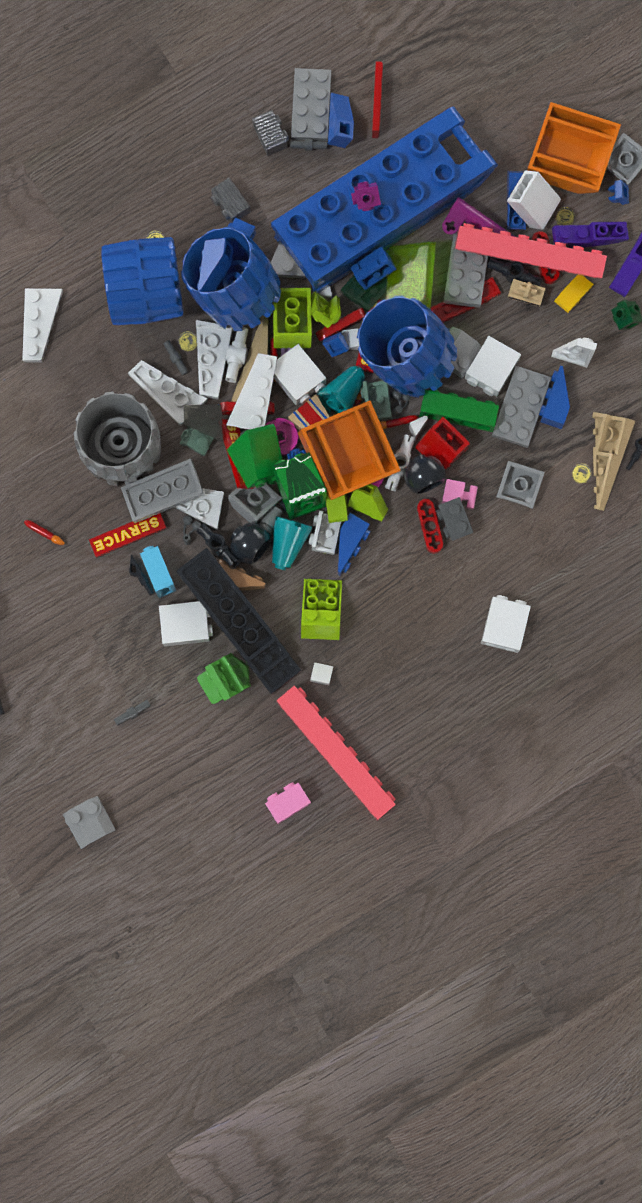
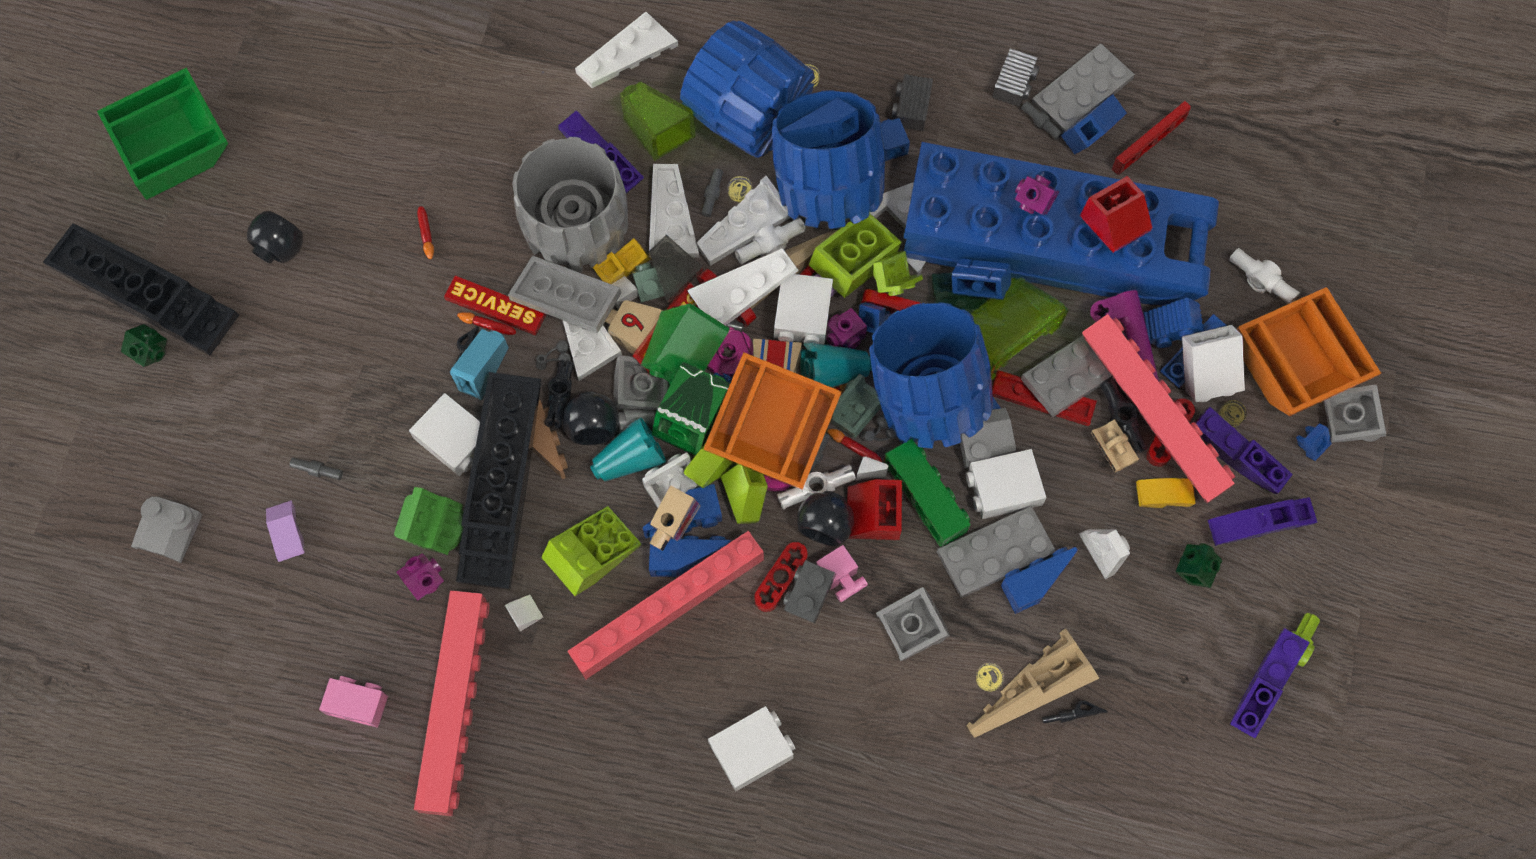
camera: 45 degrees right, 10 degrees down
none -> lavender slope [266,500,305,562]
none -> magenta brick [396,553,444,601]
none -> red piece [457,312,516,335]
none -> dark purple slope [558,110,644,194]
none -> coral brick [568,531,764,680]
none -> yellow slope [593,238,651,284]
none -> tan torso [605,300,663,354]
none -> white slope [612,276,639,309]
none -> clear neon green slope [620,81,695,161]
none -> blue slope [649,536,731,577]
none -> tan torso [650,485,700,551]
none -> magenta brick [826,308,867,349]
none -> red slope [1080,176,1152,253]
none -> blue brick [1143,298,1204,348]
none -> white pin [1229,248,1300,304]

